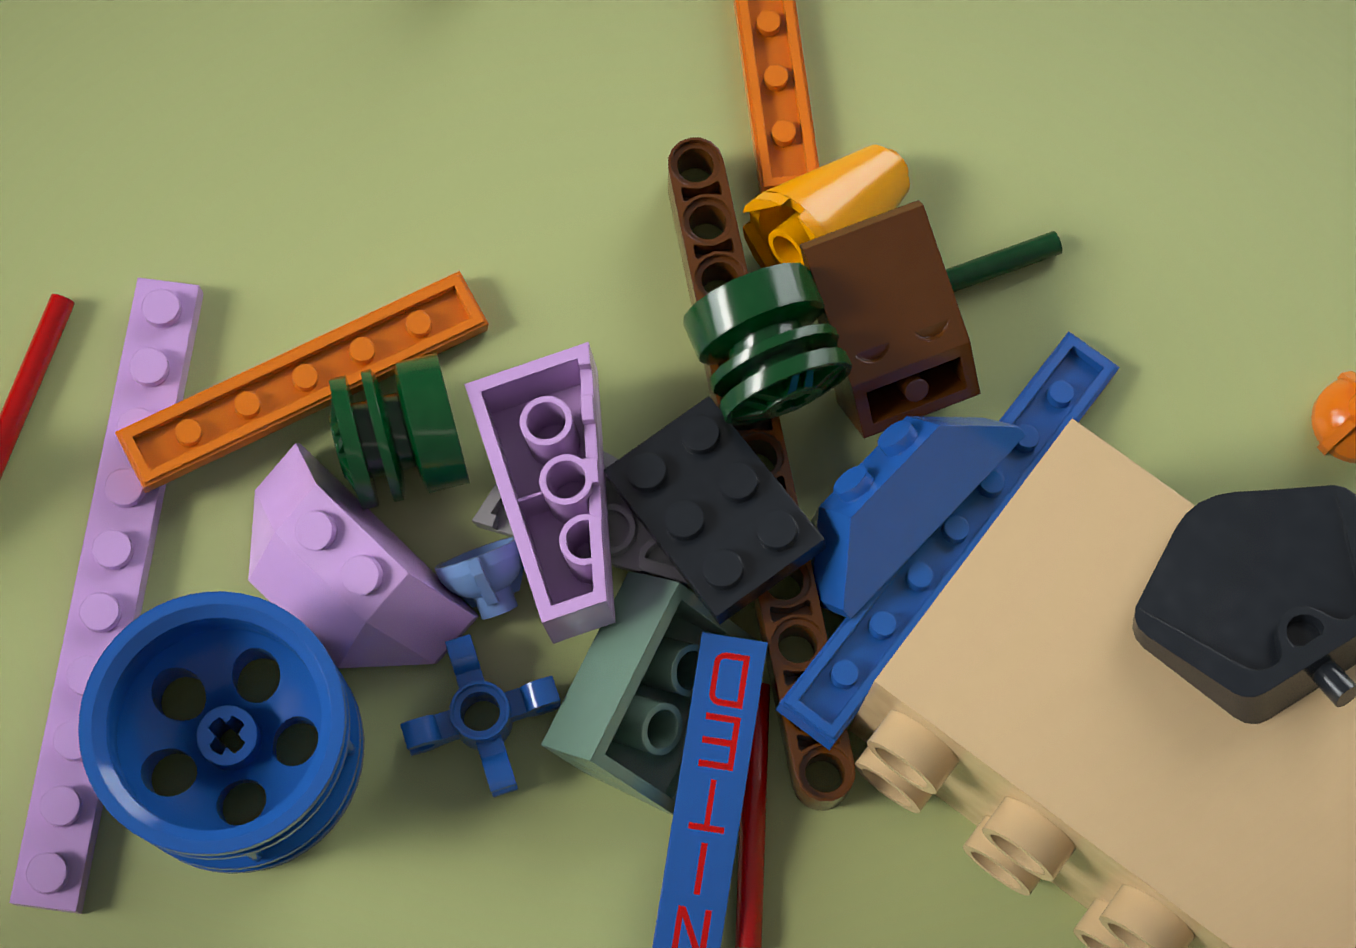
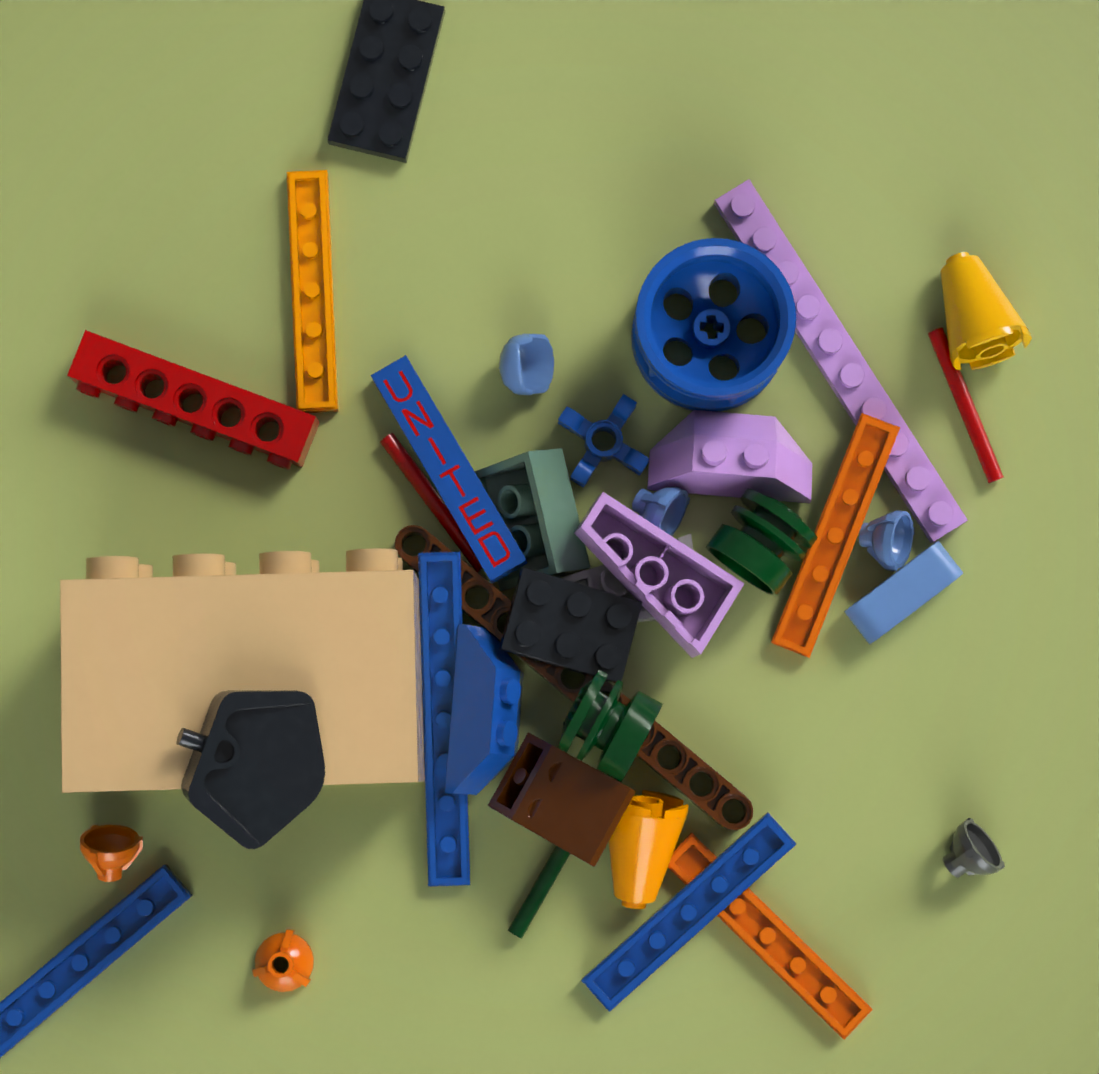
camera: 140 degrees right, 10 degrees up
none -> medium blue hair [499,334,554,395]
none -> blue tile [581,812,796,1012]
none -> medium blue beam [844,540,963,645]
none -> medium blue piece [859,510,915,572]

